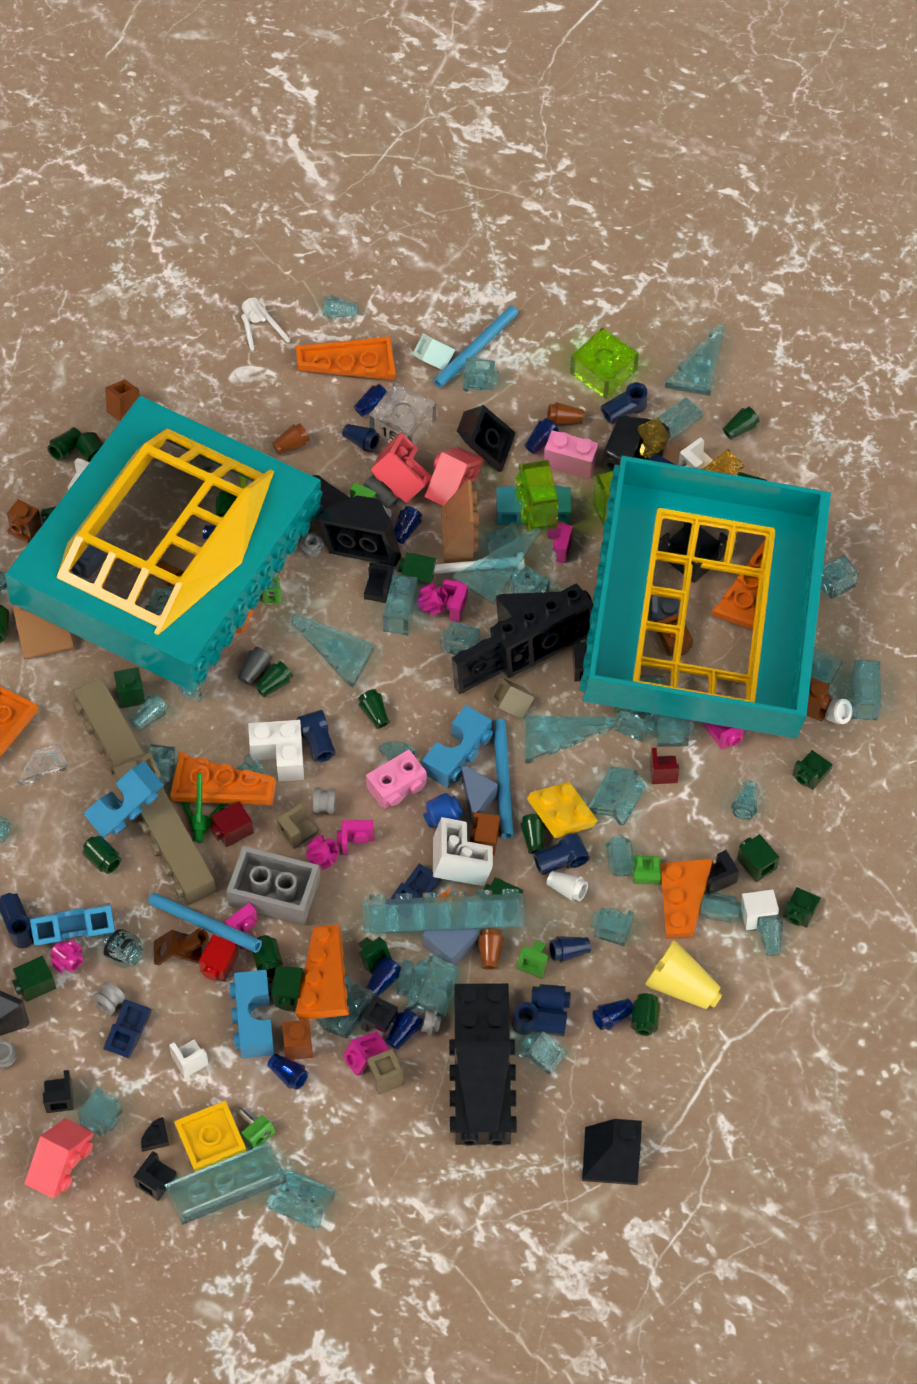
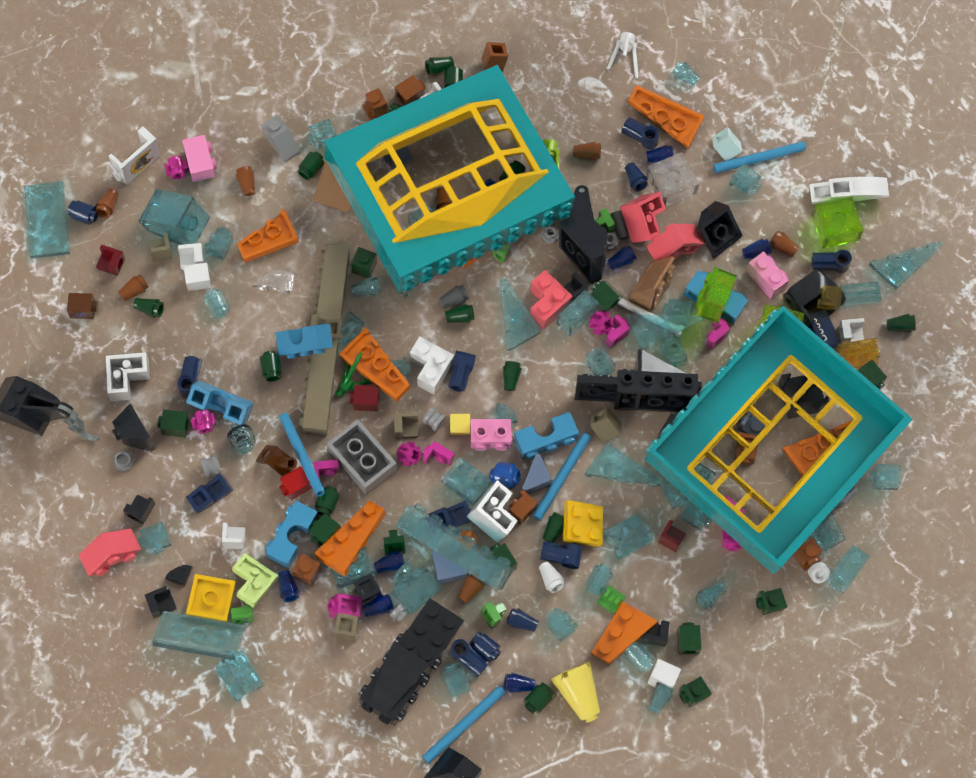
camera: 30 degrees right, 10 degrees up
none -> yellowish green plate [232,553,278,608]
none -> dark orange brick [395,75,425,106]
none -> dark azure piece [422,685,506,764]
none -> clear light blue bracket [440,457,491,505]
none -> light yellow tile [450,414,470,435]
none -> coral brick [530,270,573,330]
none -> dark blue piece [621,117,659,149]
none -> white slope [810,177,889,204]

